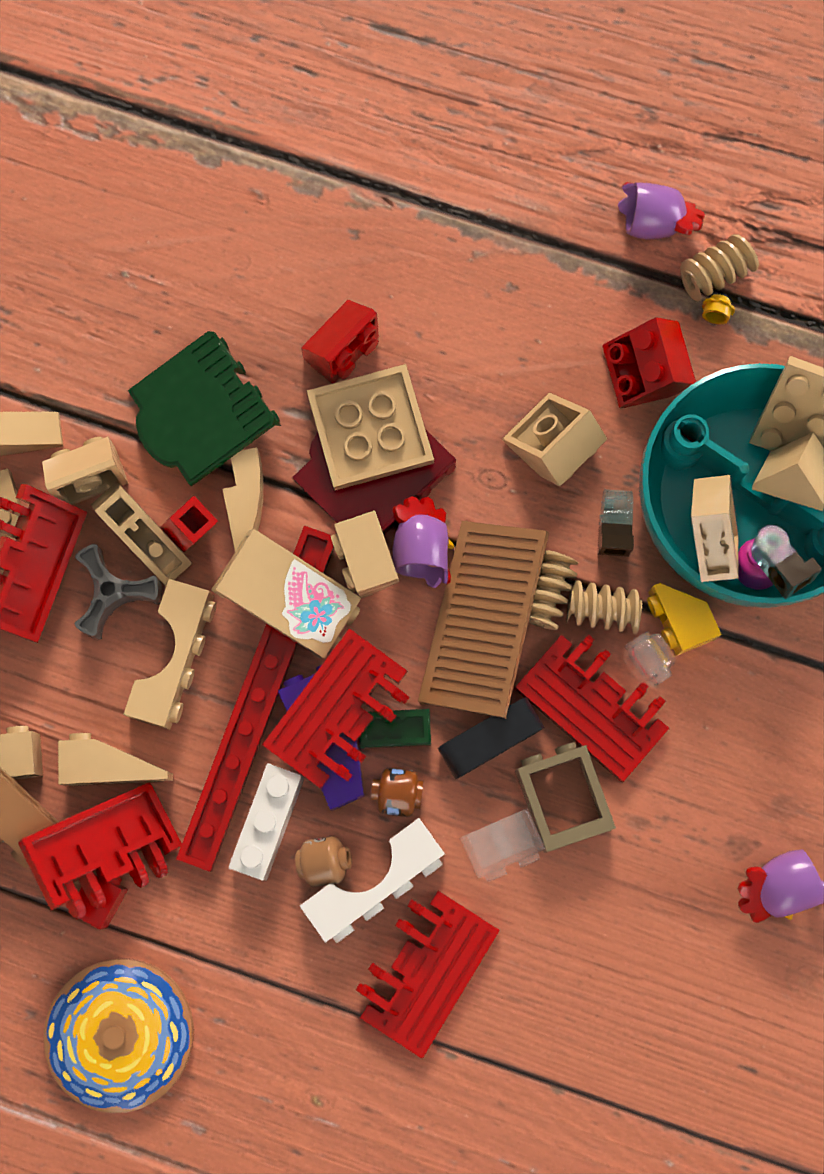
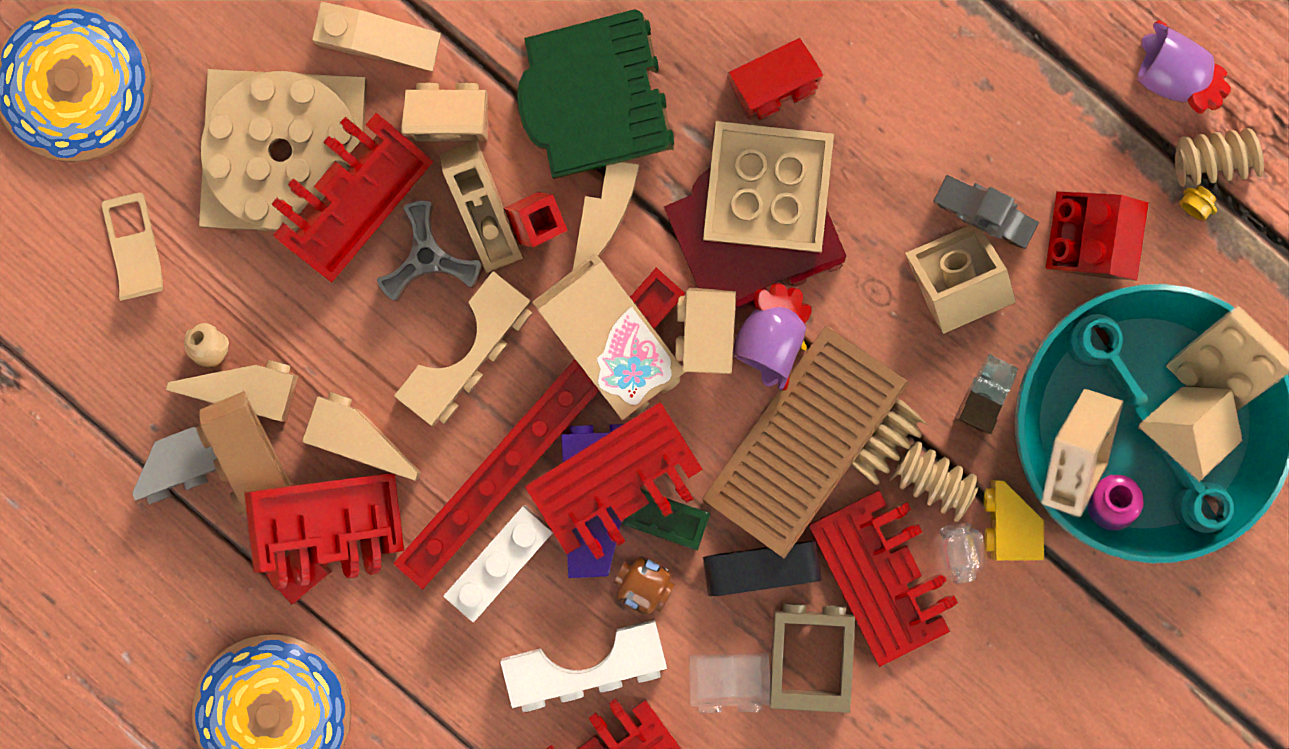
camera: 25 degrees right, 10 degrees up
medium nougat head [295,836,352,887] -> none
leg [751,525,822,599] -> none
none -> dark grey piece [933,175,1039,249]

